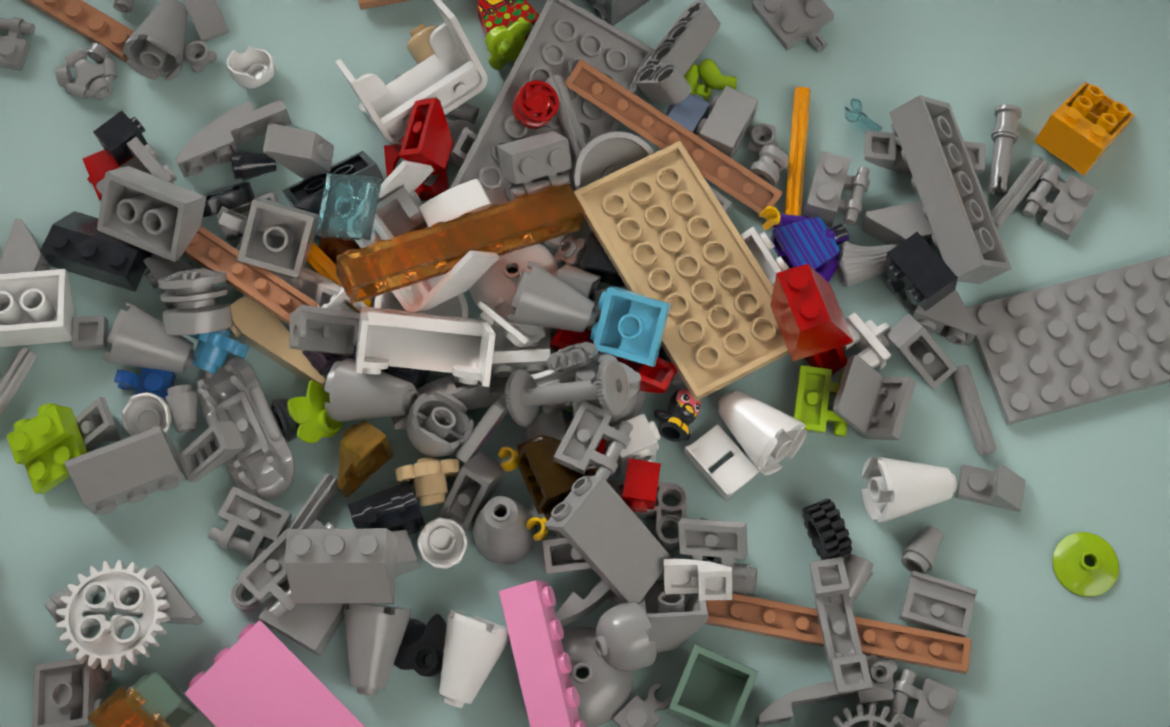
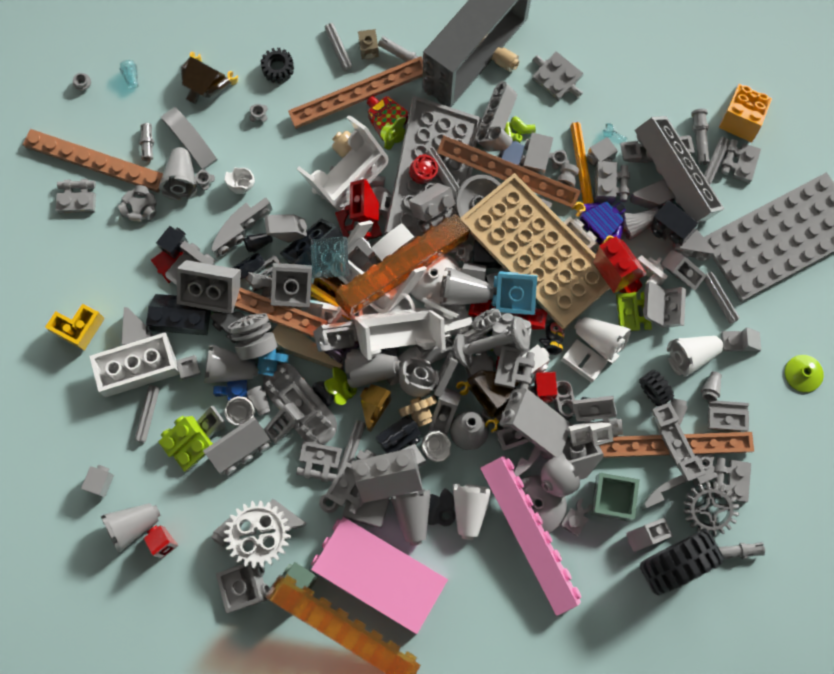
camera: 15 degrees left, 5 degrees up
none -> light grey brick [587,137,618,167]

